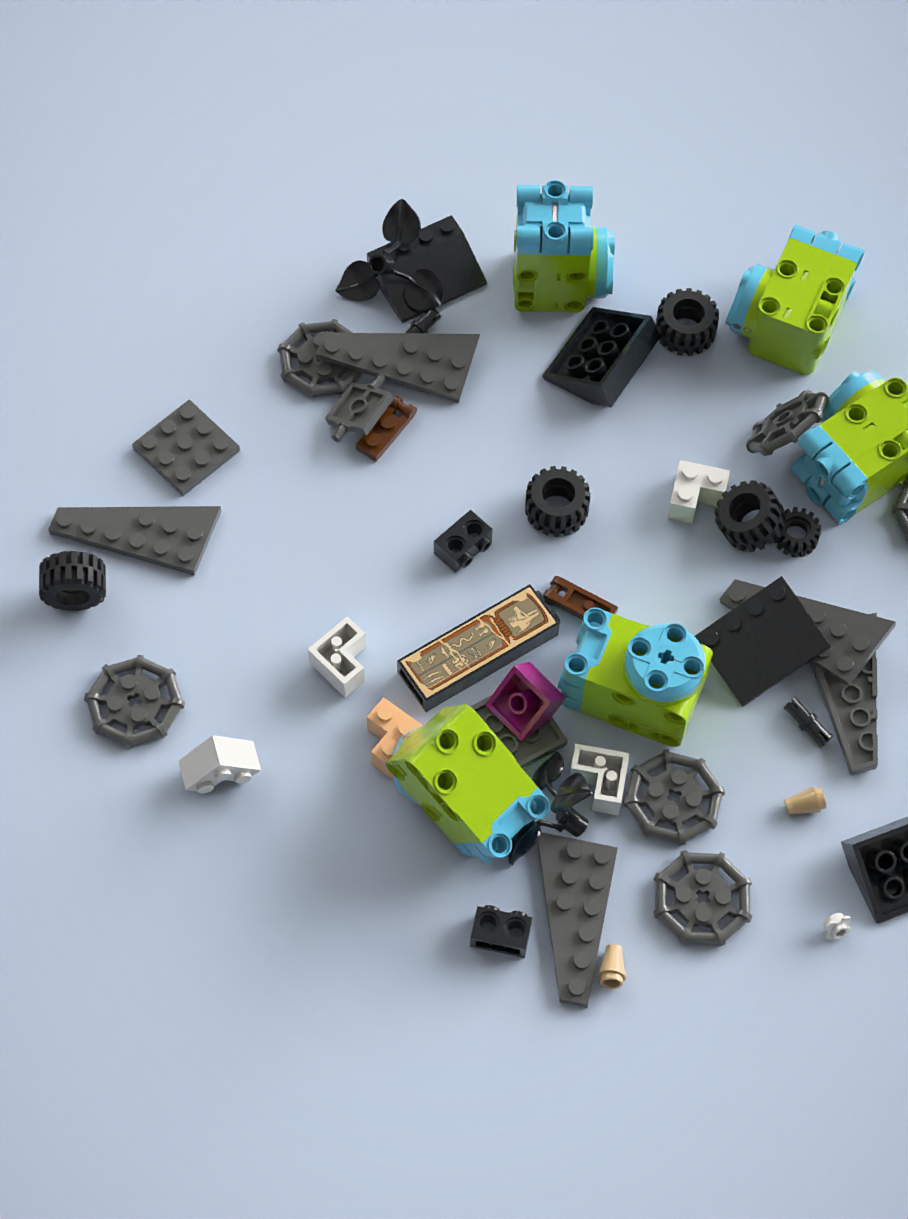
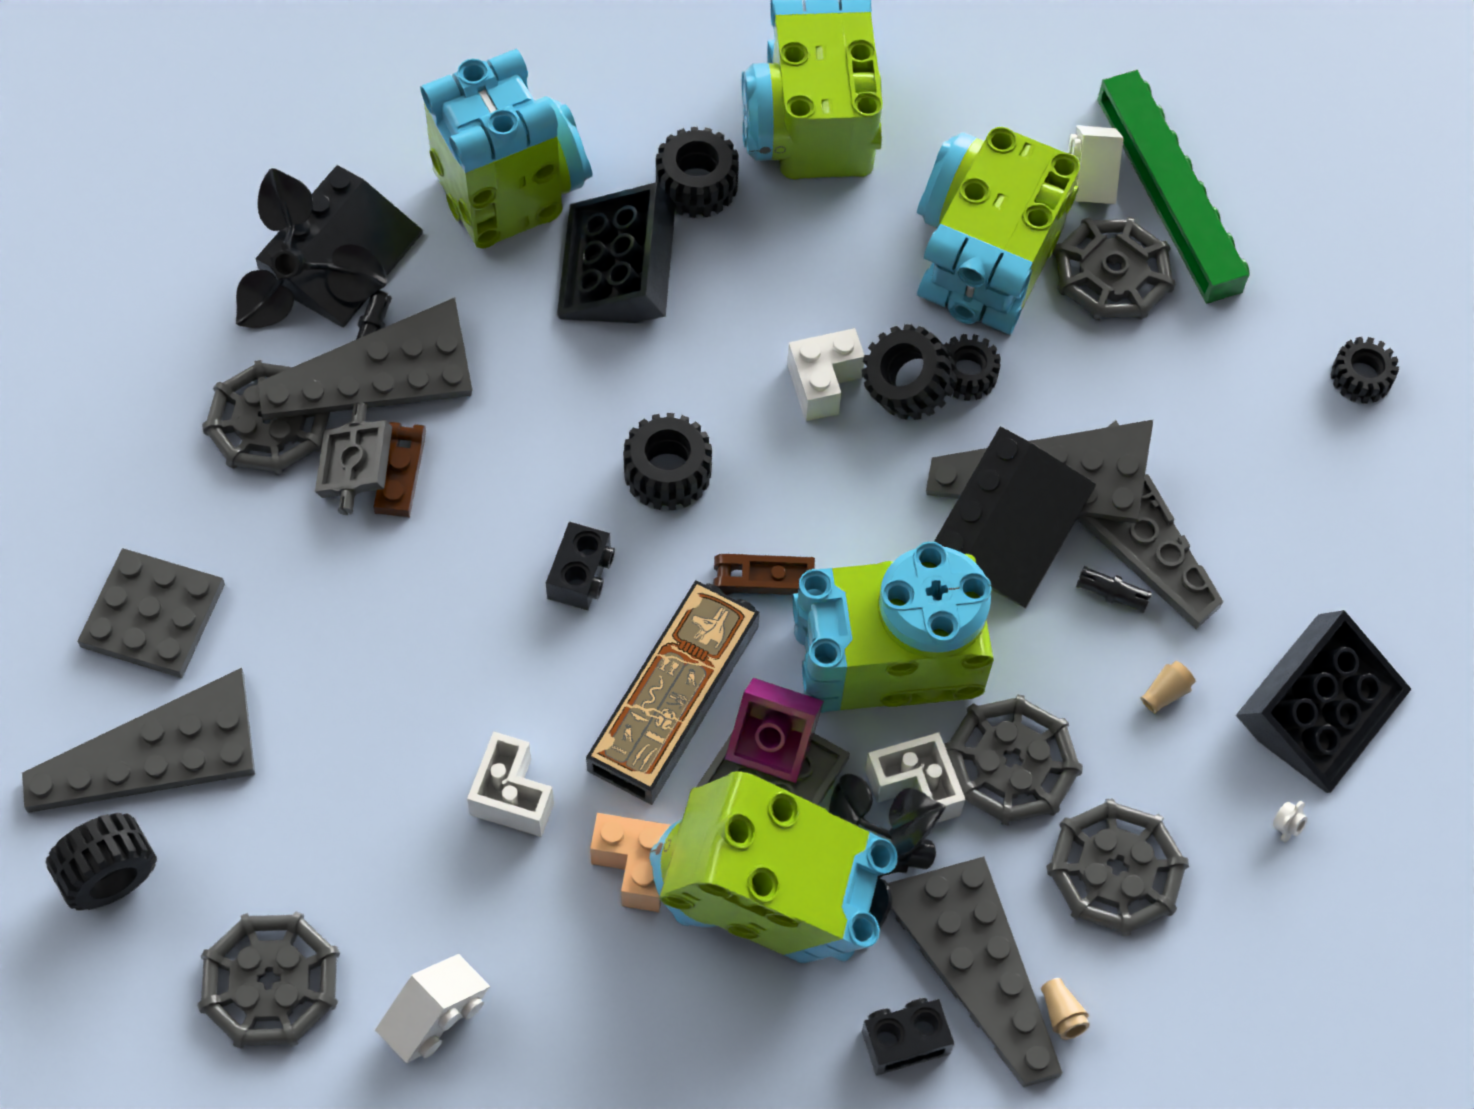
camera: 30 degrees left, 0 degrees up
dark grey plate [746,390,829,456] -> none

